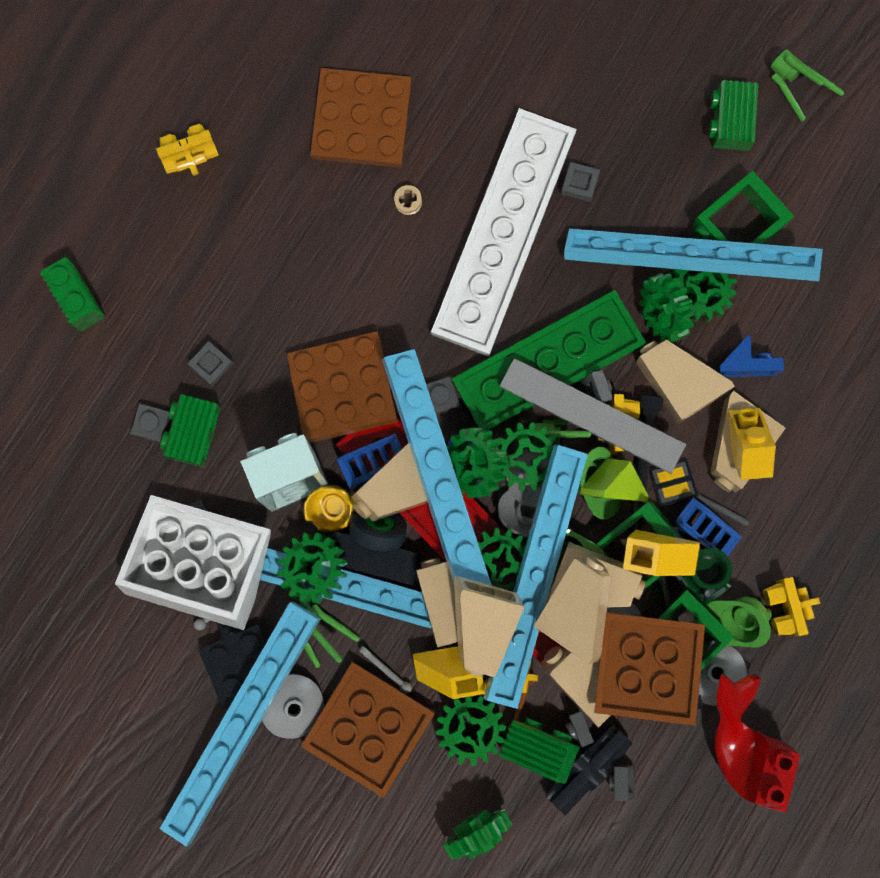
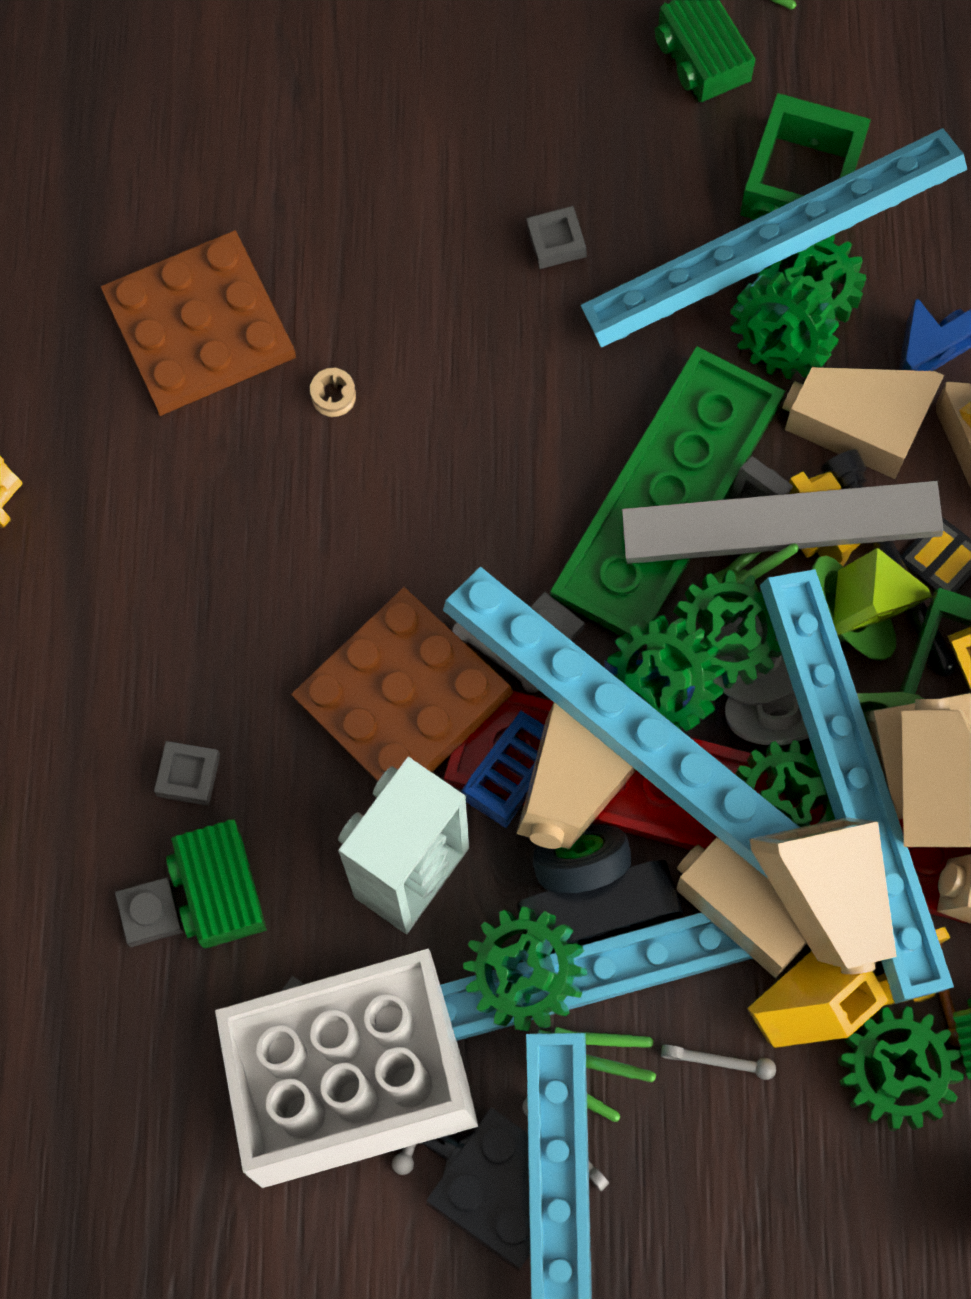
camera: 30 degrees left, 10 degrees down
light grey dish [262,674,324,739] -> none
dark orange plate [301,662,435,798] -> none
yellow hair [304,484,354,532] -> none
white plate [431,108,577,356] -> none

